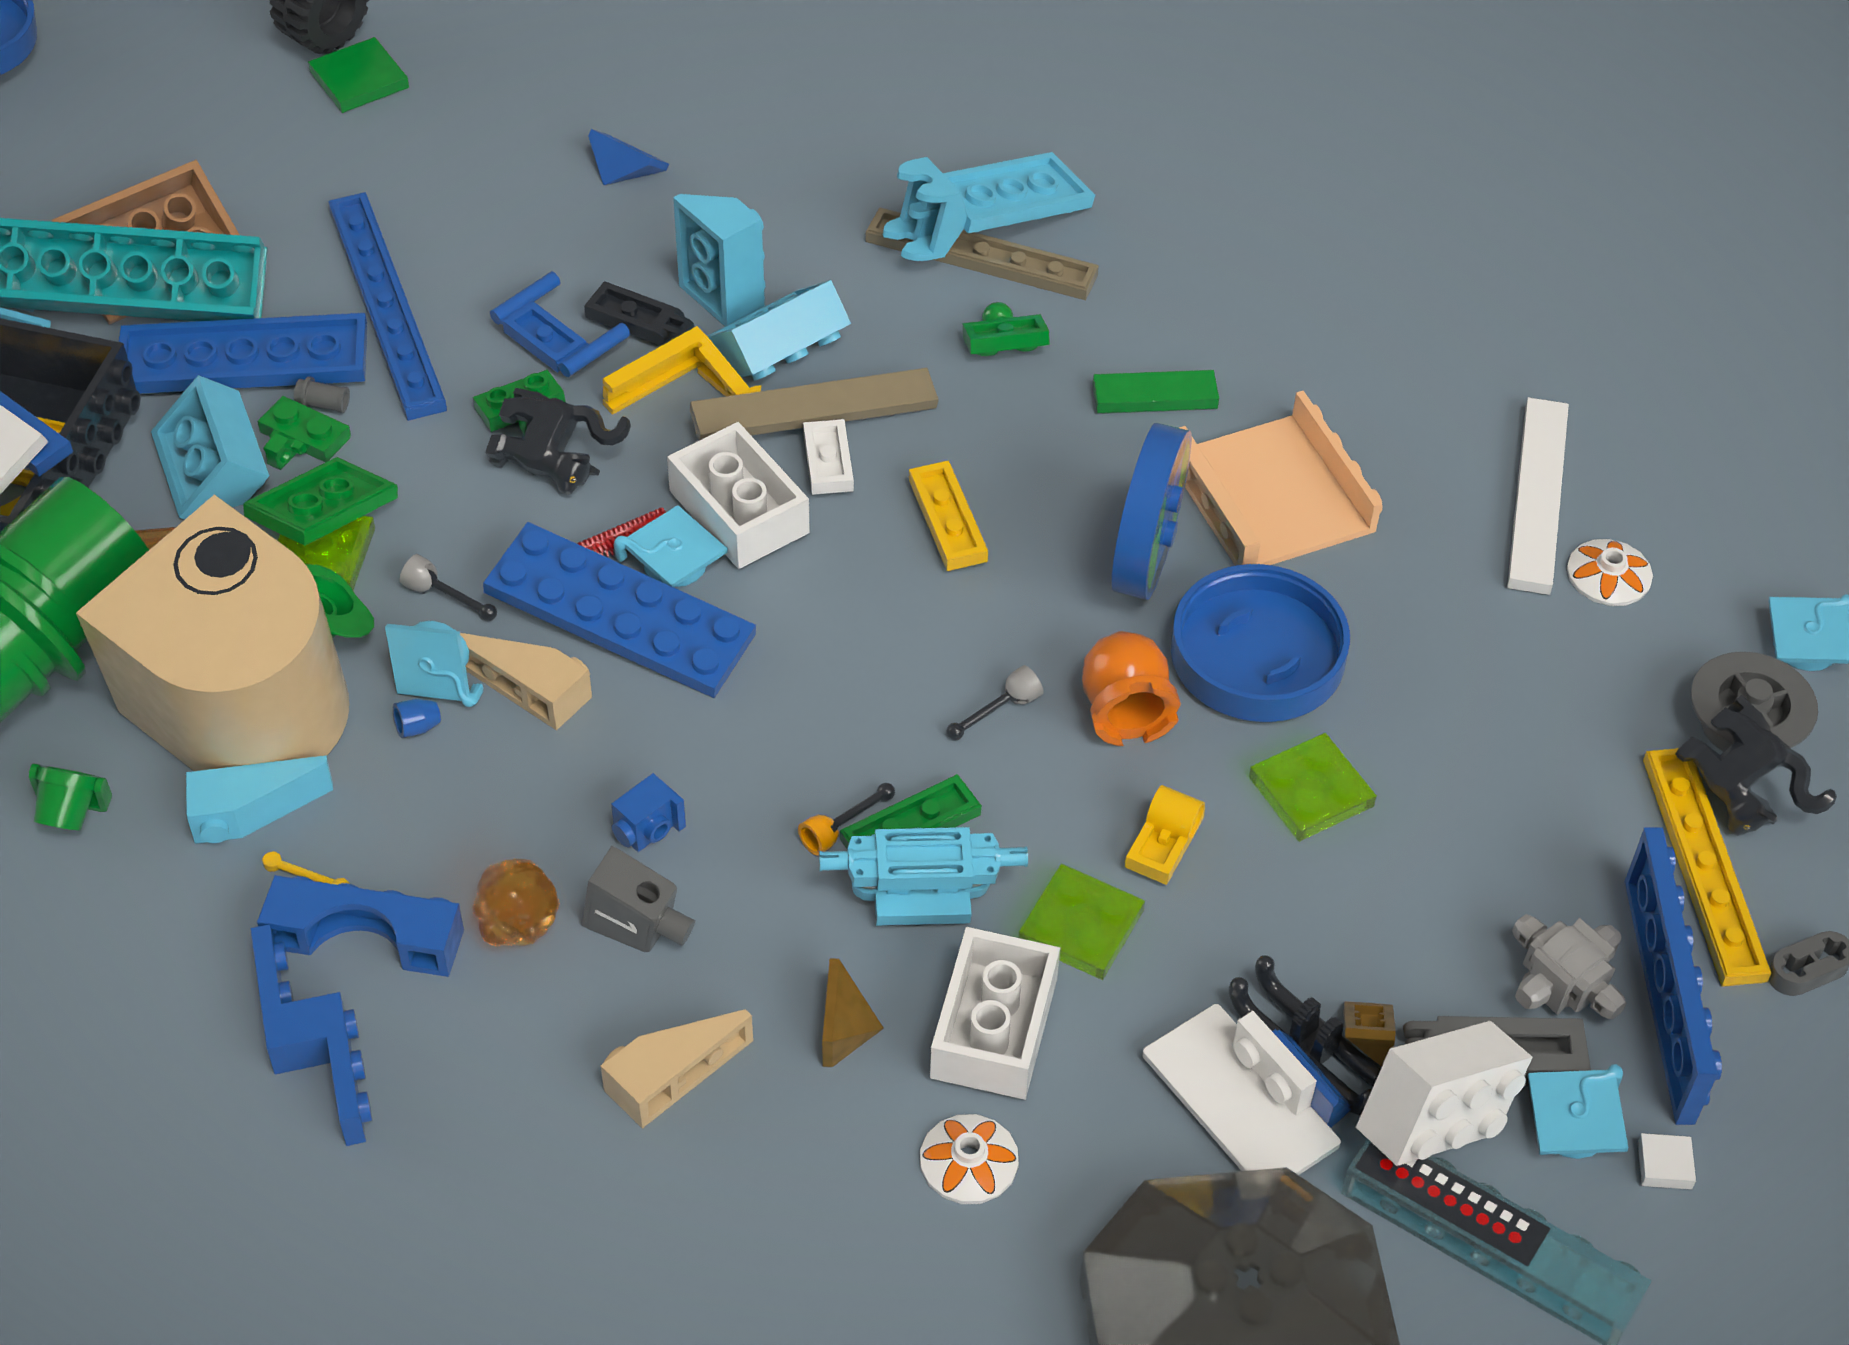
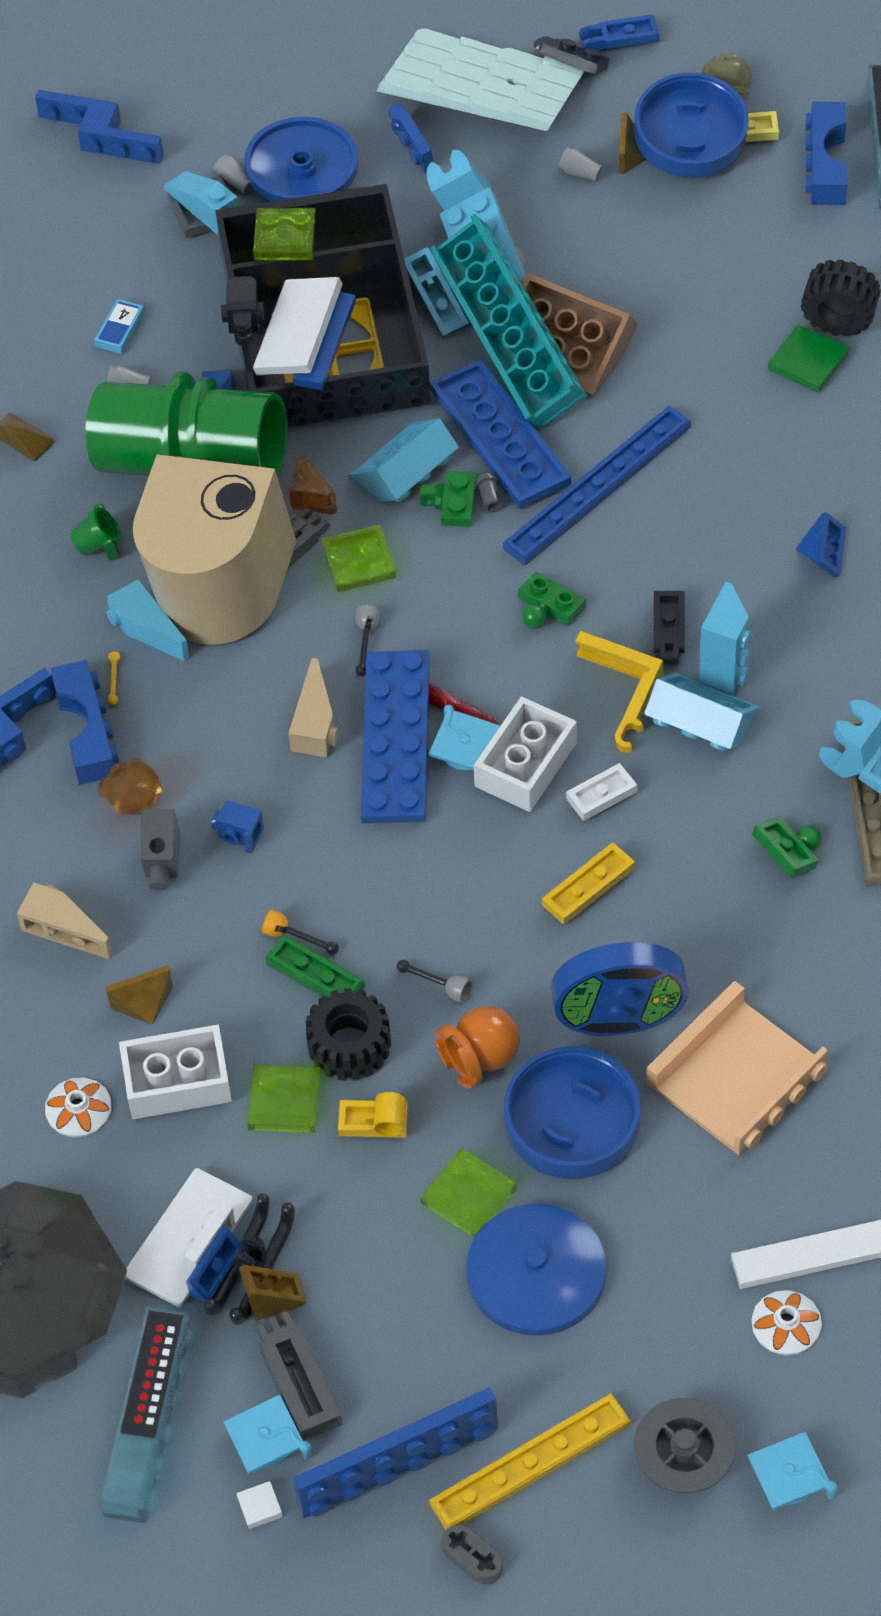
camera: 70 degrees right, 5 degrees up
green tile [243,457,398,546] -> none
green piece [305,564,374,638] -> none
medium azure hat [385,621,484,707] -> none
blue hose [393,699,441,738] -> none
black animal [485,387,631,495] -> none
blue plate [490,271,630,377] -> none
dark tan tile [690,368,939,441] -> none
medium azure piece [819,827,1028,926] -> none
green tile [1093,370,1219,413] -> none
white brick [1356,1021,1533,1166] -> none
light grey piece [1512,914,1627,1020] -> none
black animal [1675,695,1837,836] -> none
none -> black tyre [305,988,391,1081]
none -> blue dish [467,1204,606,1336]

